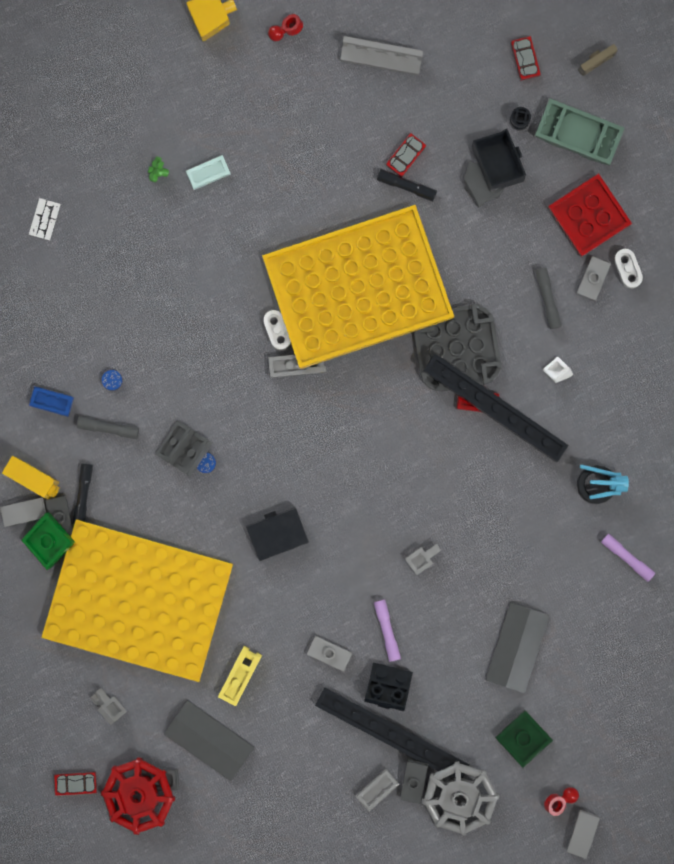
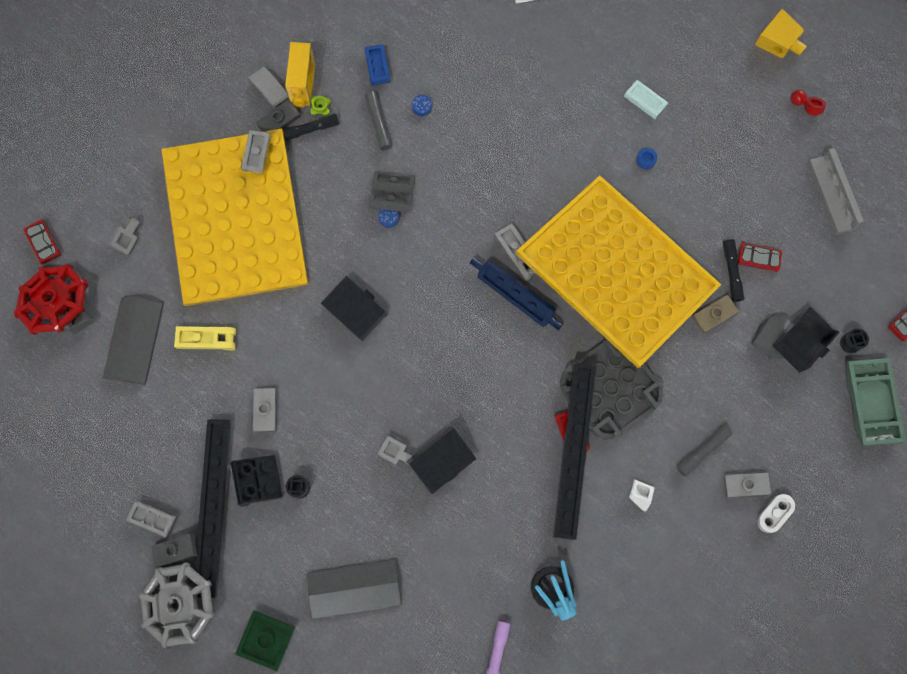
camera: 60 degrees right, 10 degrees down
green plate [21,512,75,570] -> none
bright green plant [148,156,169,182] -> none
white plate [264,310,291,350] -> none
lavender piece [373,599,401,662] -> none
red plate [548,173,632,257] -> none
none -> light grey plate [241,130,271,174]
none -> black wheel [285,475,311,499]
none -> lime plate [310,96,331,116]
none -> black container [406,426,476,494]
none -> dark blue plate [469,257,564,331]
none -> blue tile [636,148,657,170]
none -> dark tan plate [692,295,739,334]

